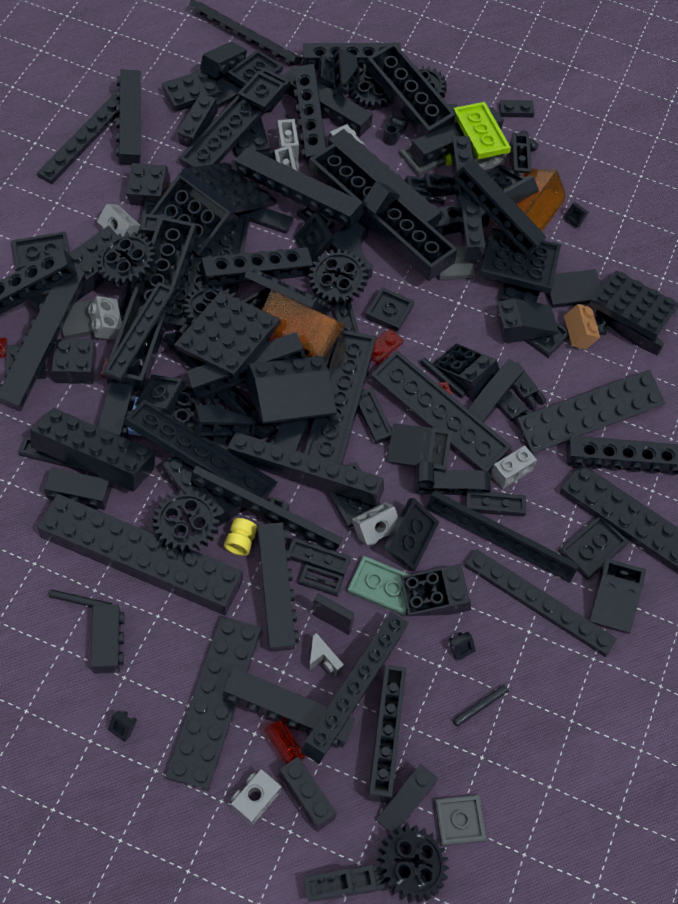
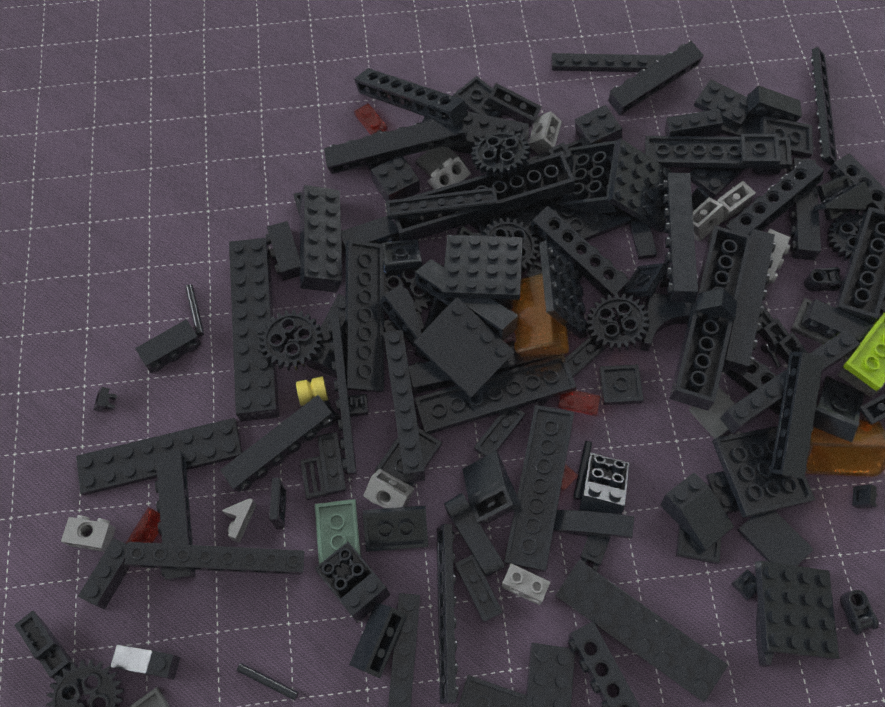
camera: 65 degrees right, 5 degrees up
black brick [368,665,407,803] -> none
black tile [449,631,476,661] -> none
black hinge [512,362,547,410] -> none
medium nougat brick [564,304,600,350] -> none
none -> black brick [349,602,406,678]
none -> black brick [485,83,542,128]
none -> black piece [840,590,879,635]

